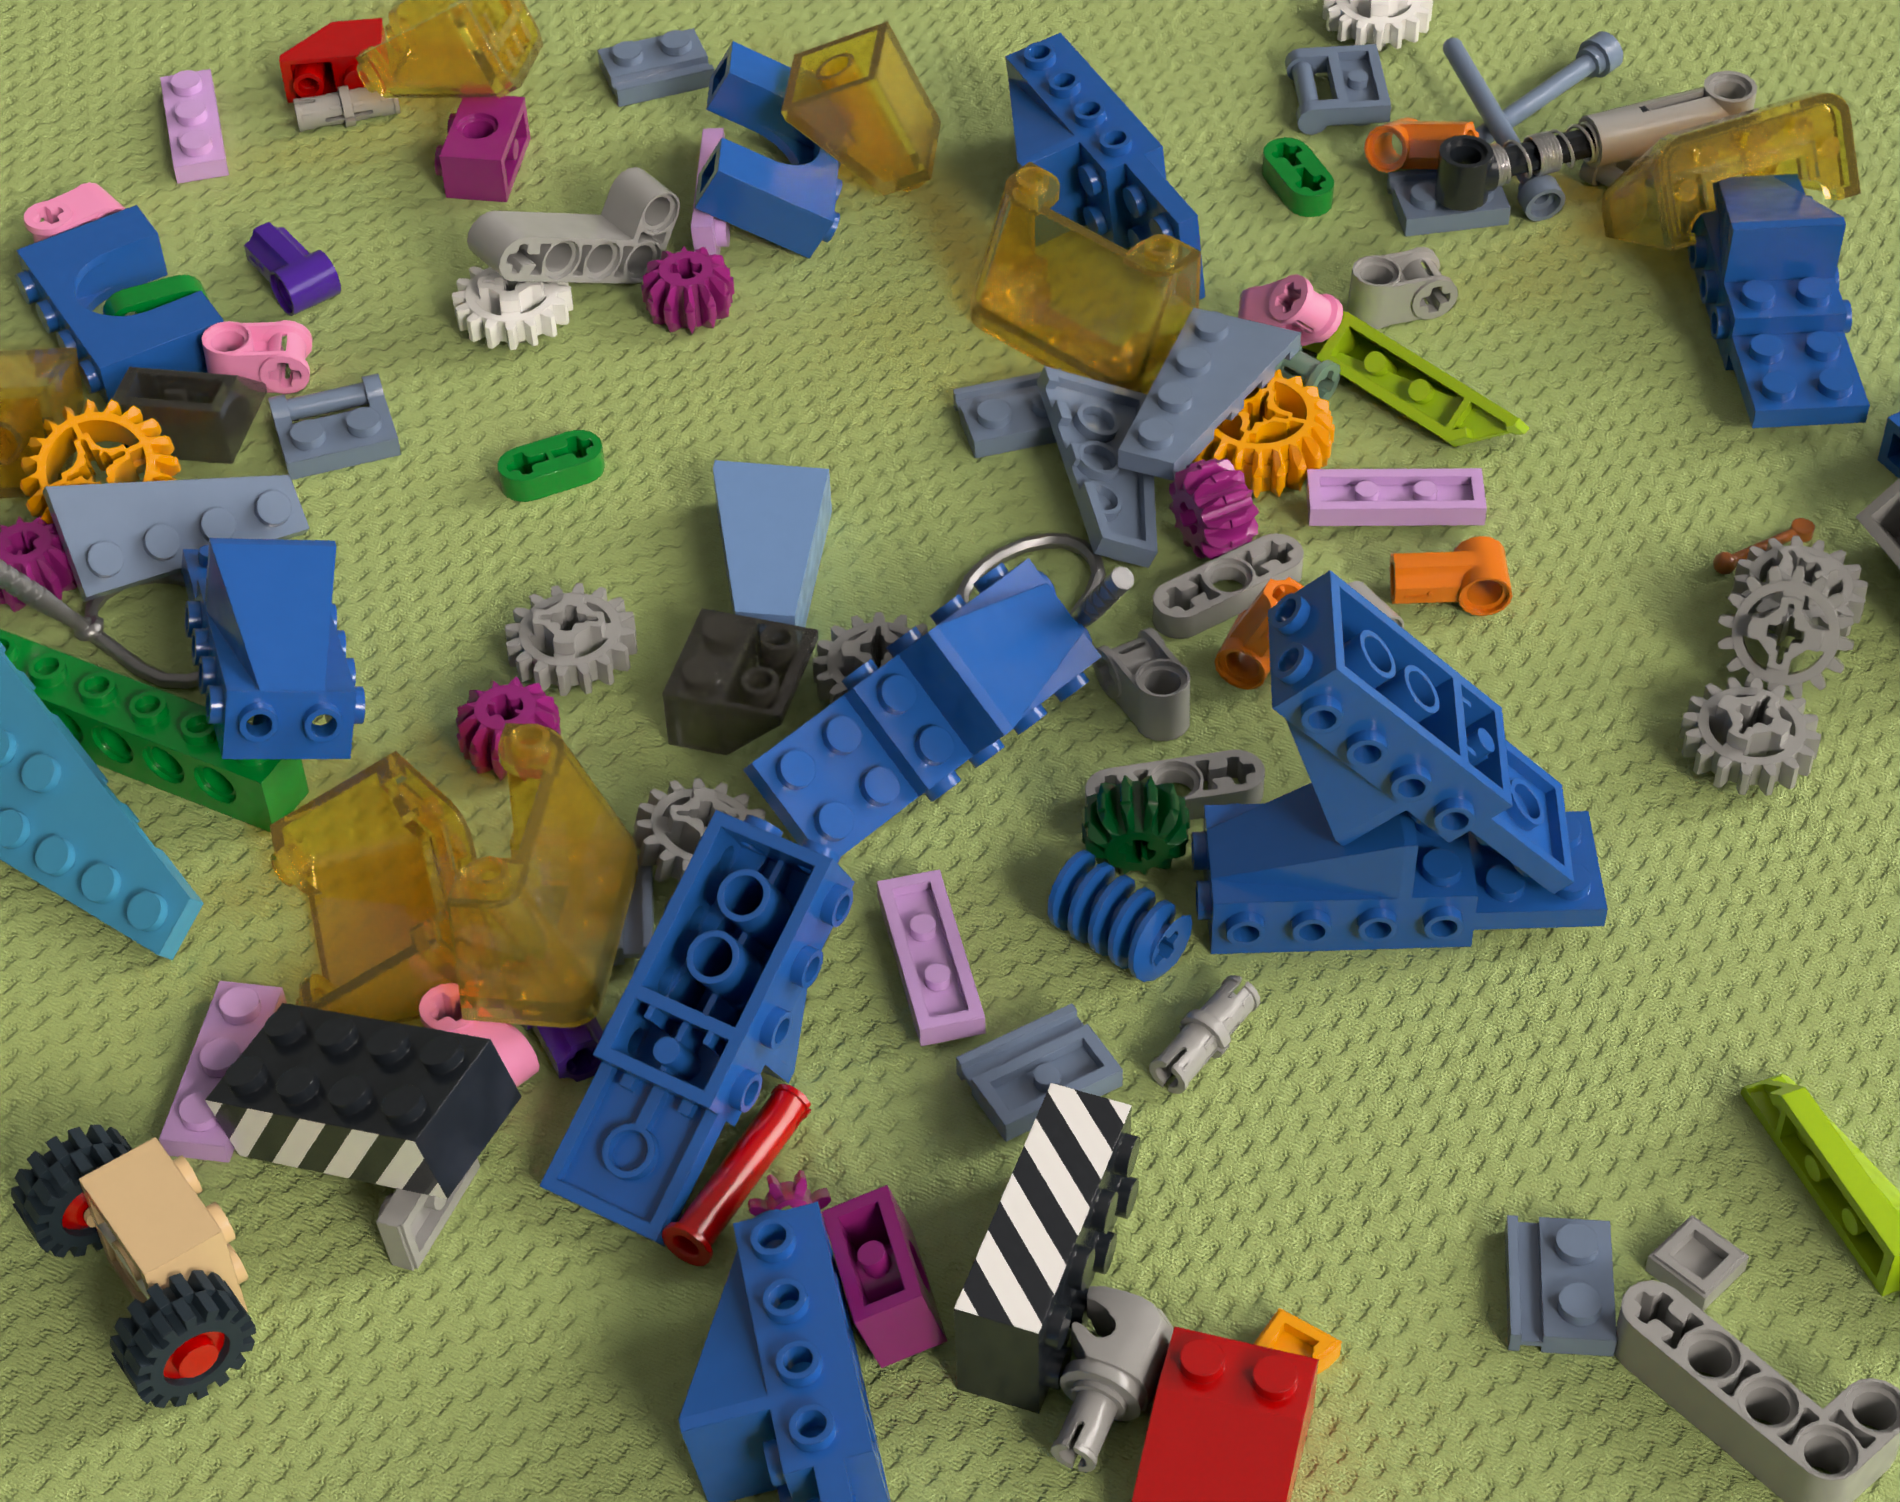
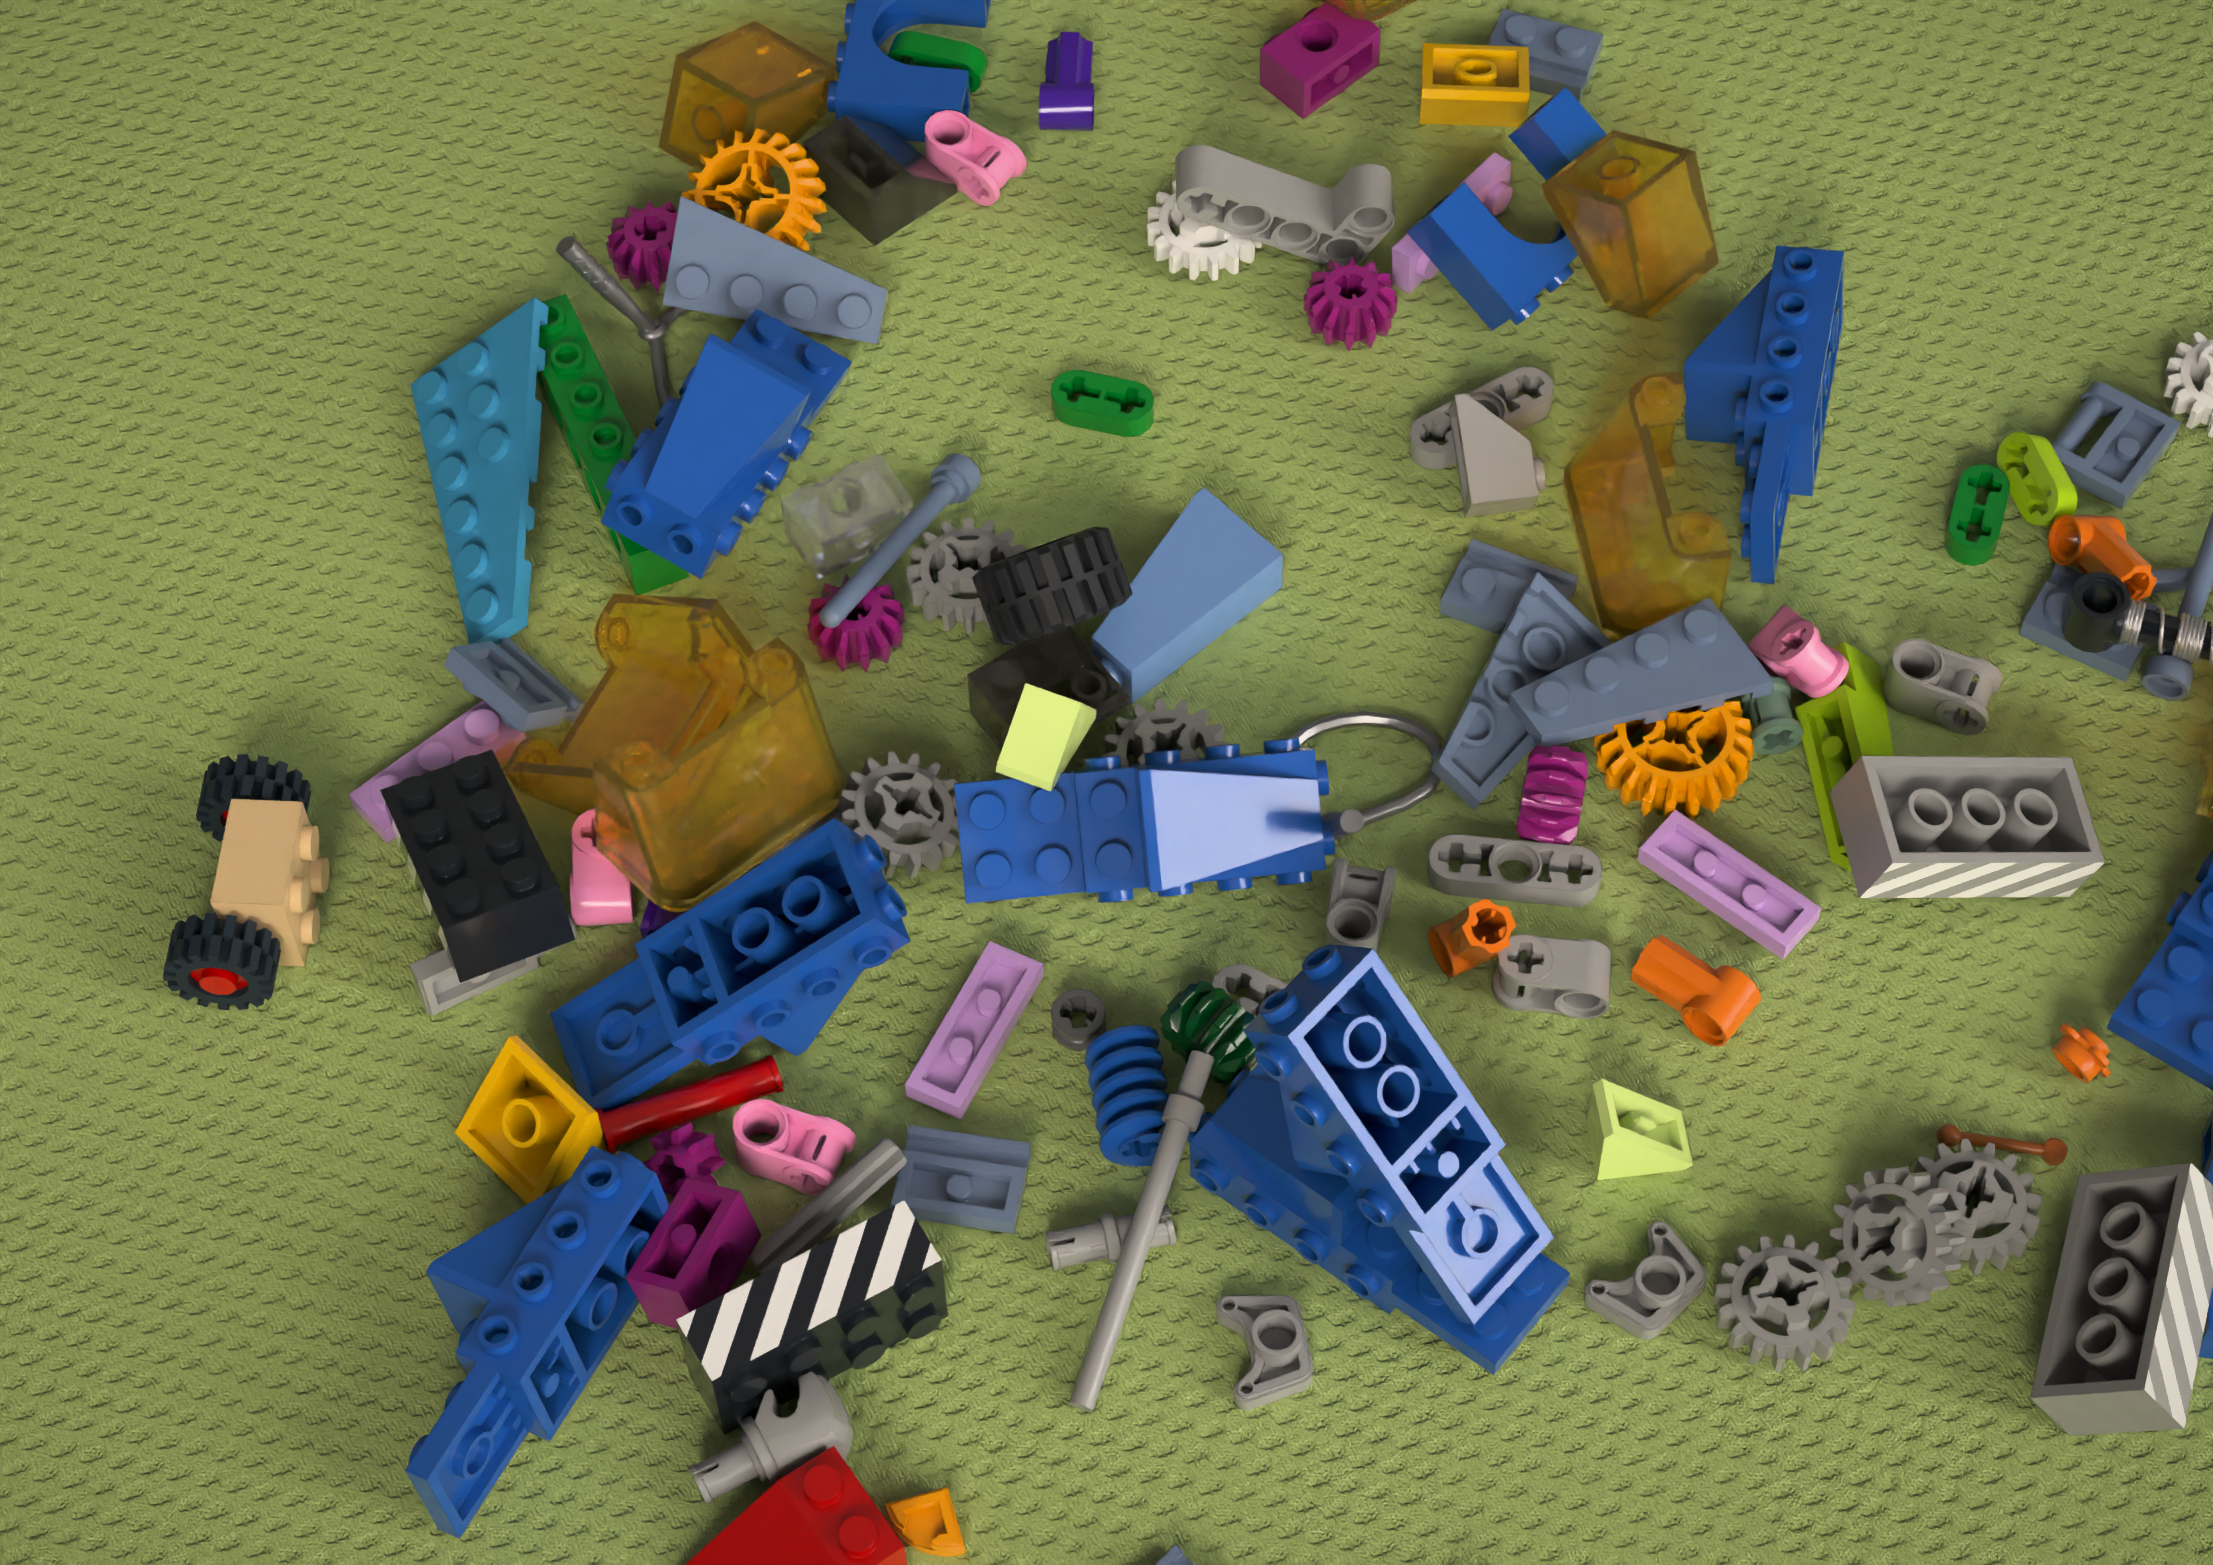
camera: 40 degrees right, 10 degrees up
sand blue plate [268,373,401,480] -> none
none -> sand blue plate [444,638,585,732]
none -> yellow slope [454,1035,607,1204]
none -> bright pink piece [733,1099,857,1197]
none -> light grey axle [750,1138,907,1274]
none -> clear brick [781,453,913,580]
none -> sand blue piece [819,453,981,628]
none -> black tyre [972,526,1133,645]
none -> yellowish green slope [996,683,1097,792]
none -> dark grey bush [1051,989,1106,1051]
none -> light grey bar [1069,1050,1215,1412]
none -> light grey piece [1216,1295,1313,1410]
none -> light grey beam [1409,367,1554,470]
none -> yellow slope [1419,43,1530,127]
none -> light grey slope [1448,393,1545,518]
none -> light grey piece [1584,1221,1707,1340]
none -> yellowish green slope [1586,1079,1693,1180]
none -> light grey brick [1830,756,2105,898]
none -> lime beam [1996,432,2077,528]
none -> orange plate [2051,1023,2111,1083]

